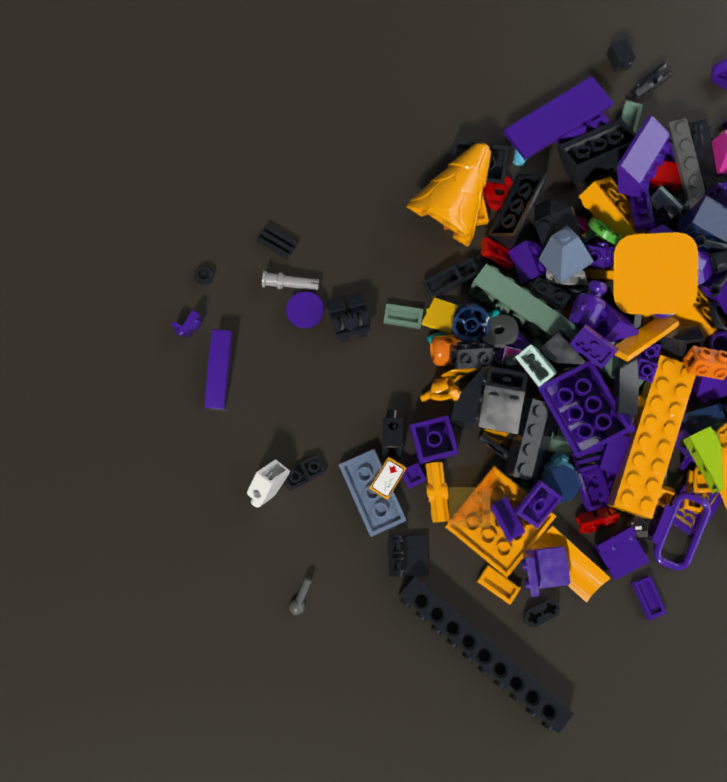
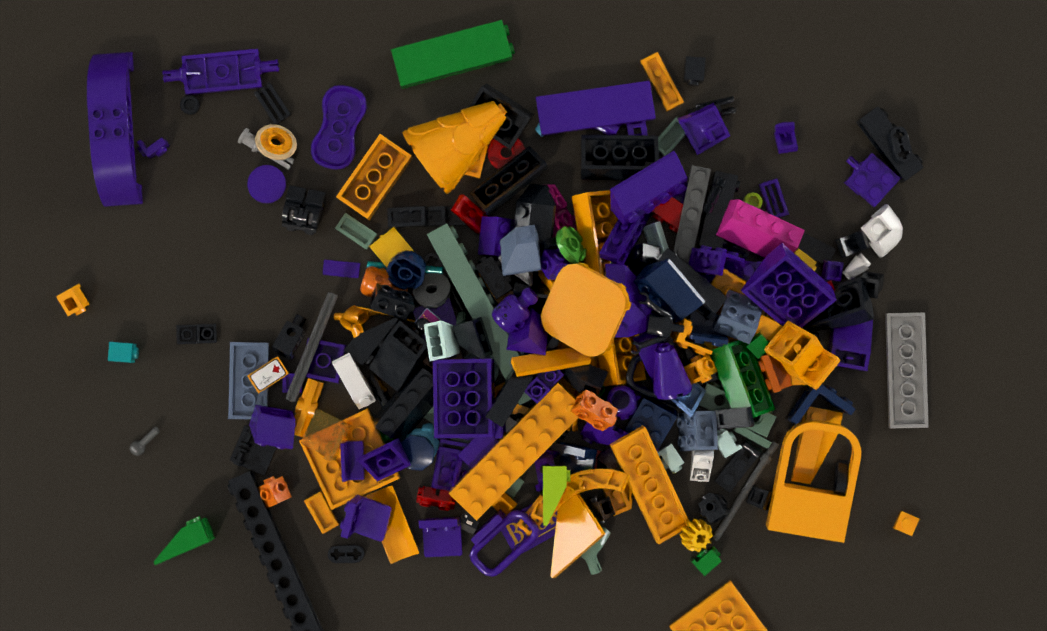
camera: 20 degrees right, 10 degrees up
dark purple slope [205,329,232,409] -> none
white torso [247,460,291,507] -> none
dark purple bracket [570,324,618,369] -> none
dark purple tile [631,575,667,621] -> none
none -> light orange brick [56,284,89,316]
none -> dark purple slope [87,52,143,207]
none -> teal brick [108,342,139,363]
none -> green slope [154,516,215,565]
none -> dark purple plate [162,49,279,95]
none -> dark purple slope [249,404,296,449]
none -> wheel [255,124,297,160]
none -> orange brick [258,476,292,508]
none -> dark grey axle [286,292,338,402]
none -> dark purple plate [311,85,367,169]
none -> dark purple sticker [323,260,360,278]
none -> white slope [332,353,376,409]
none -> light orange brick [336,134,413,221]
none -> green brick [391,20,515,89]
none -> light orange tile [640,52,684,111]
none -> dark purple plate [677,103,730,155]

